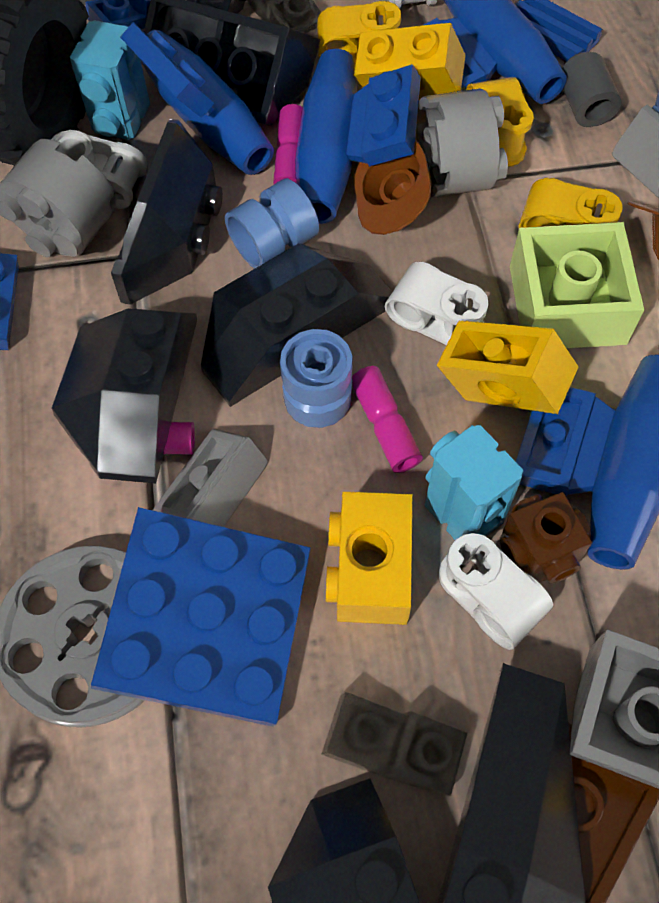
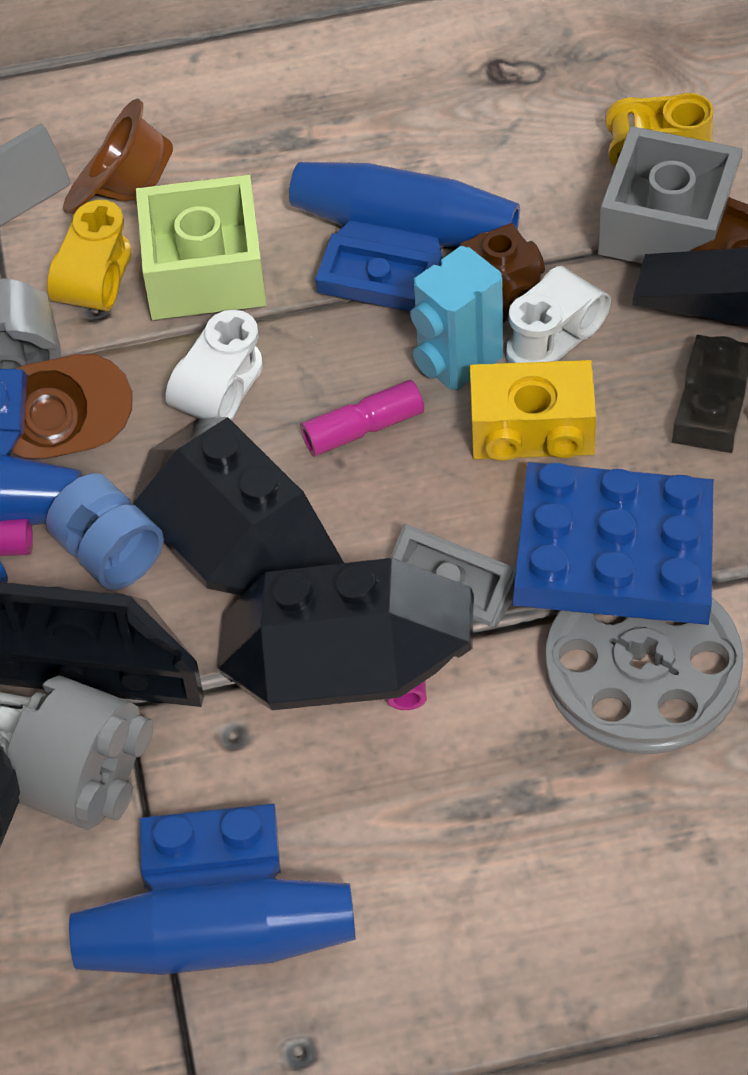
camera: 90 degrees left, 10 degrees down
medium blue wheel [280,329,353,428] -> none
yellow brick [437,320,579,414] -> none

